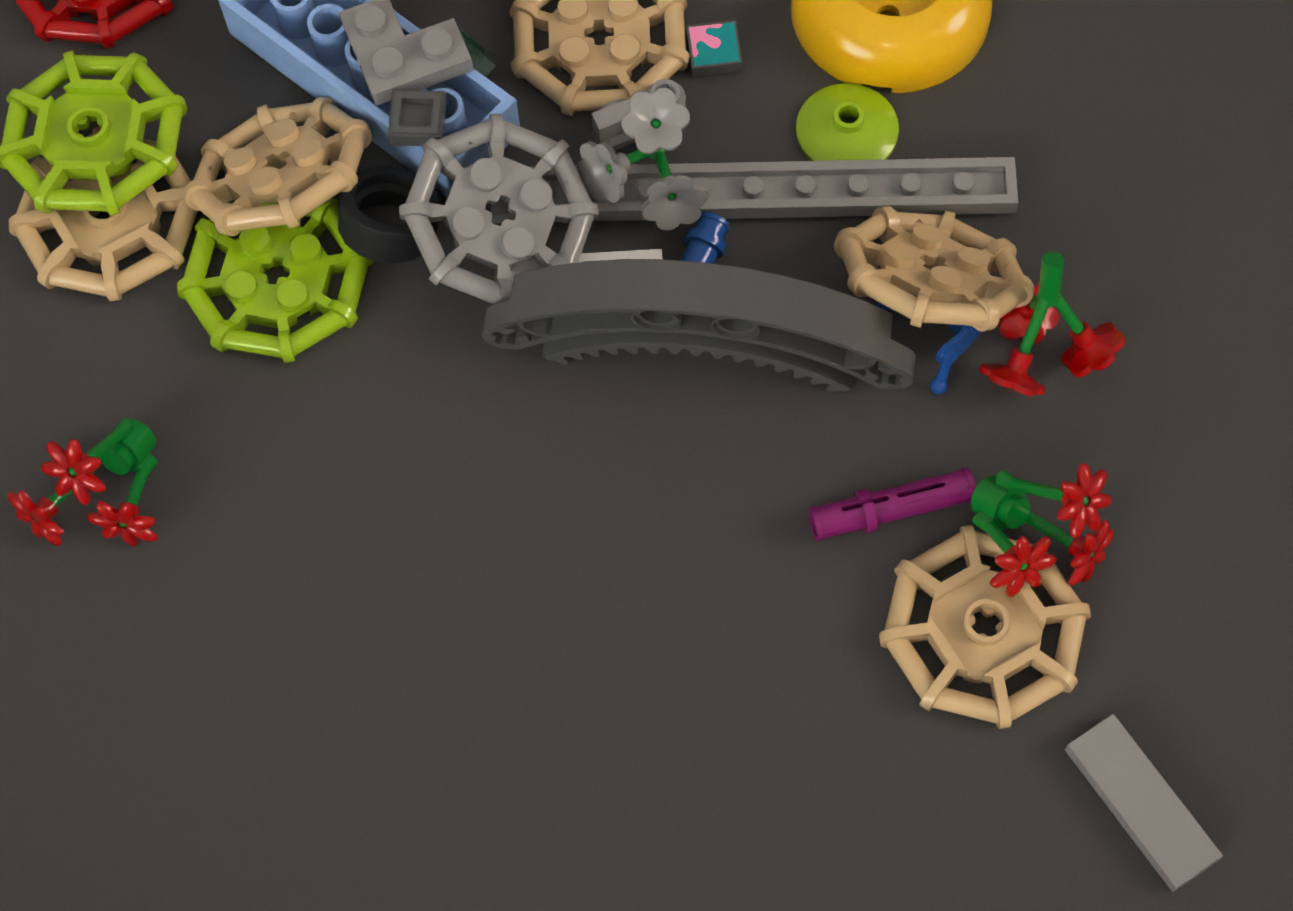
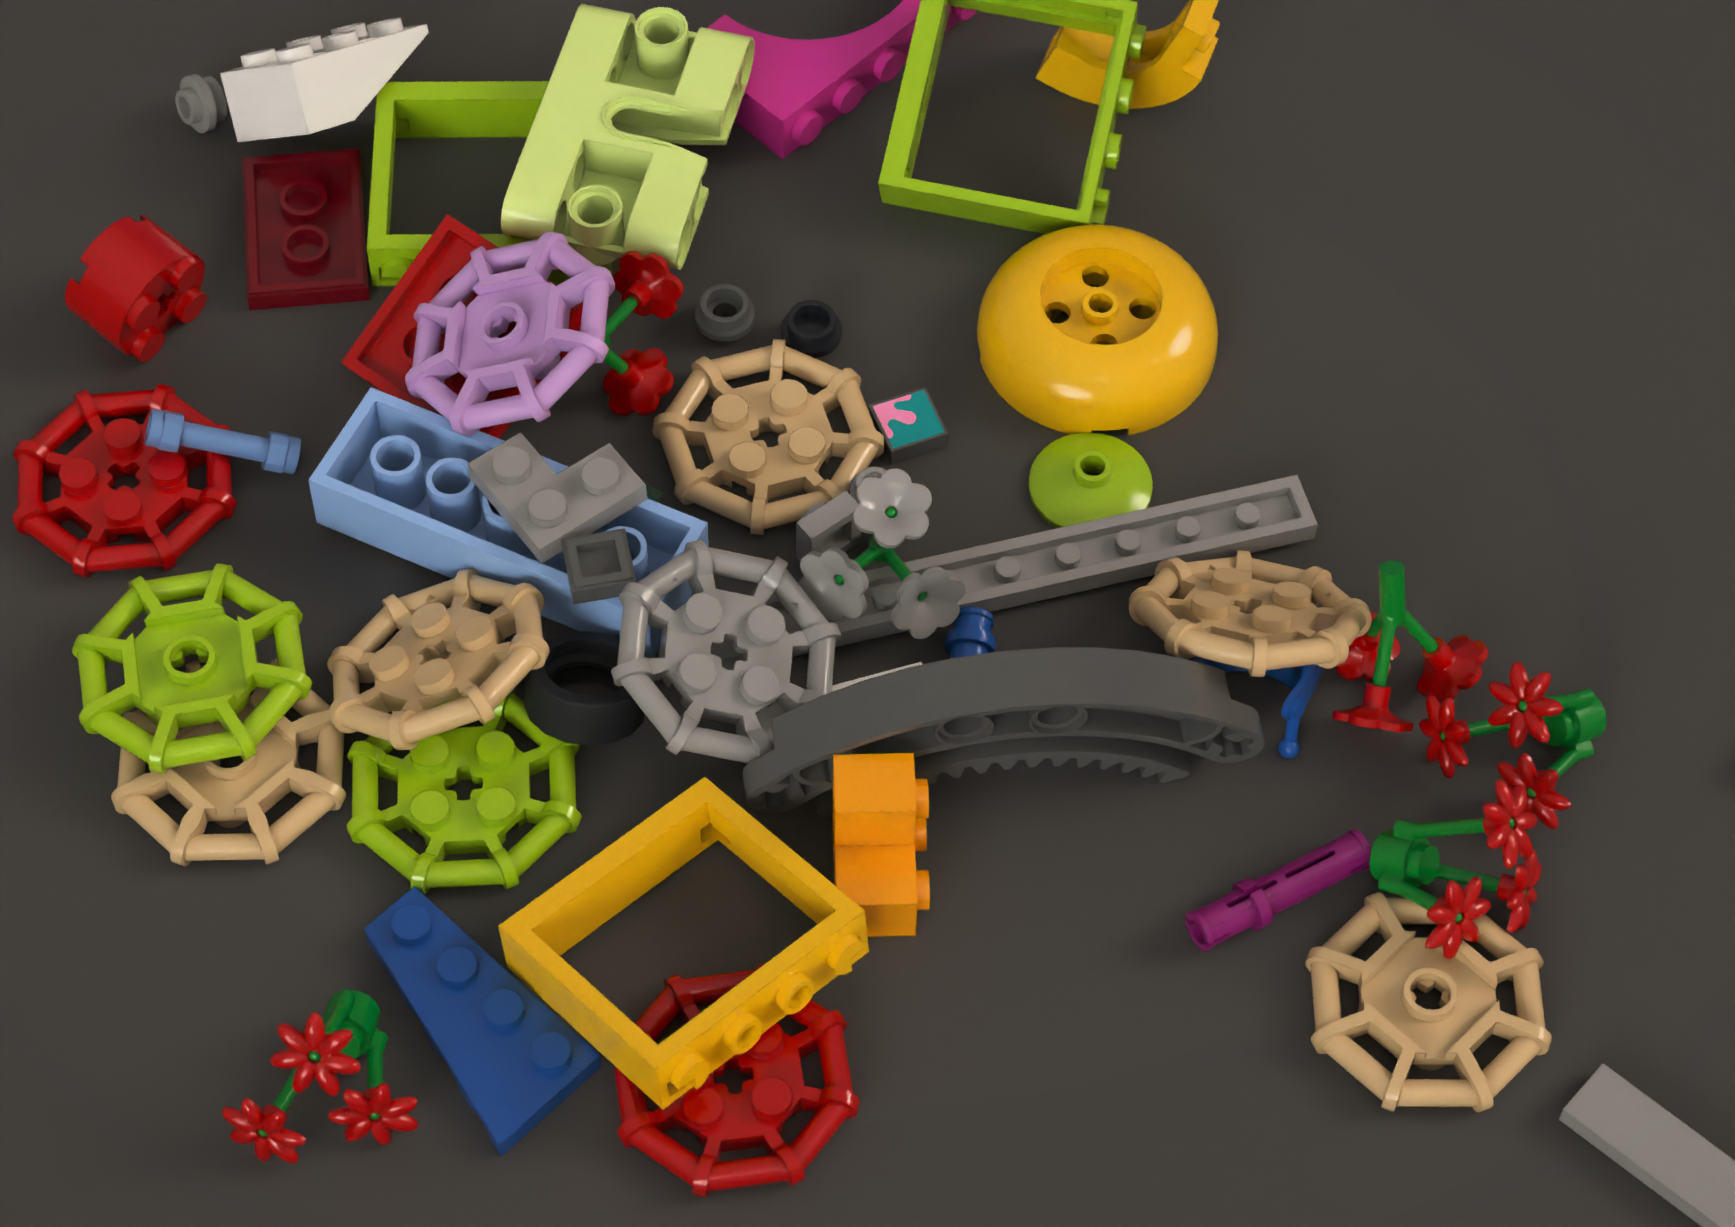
camera: 20 degrees left, 10 degrees down
none -> blue wing [364,886,601,1157]
none -> yellow window [498,777,869,1110]
none -> red plate [614,963,861,1198]
none -> light orange brick [832,753,930,937]
none -> red plant [1418,662,1607,830]

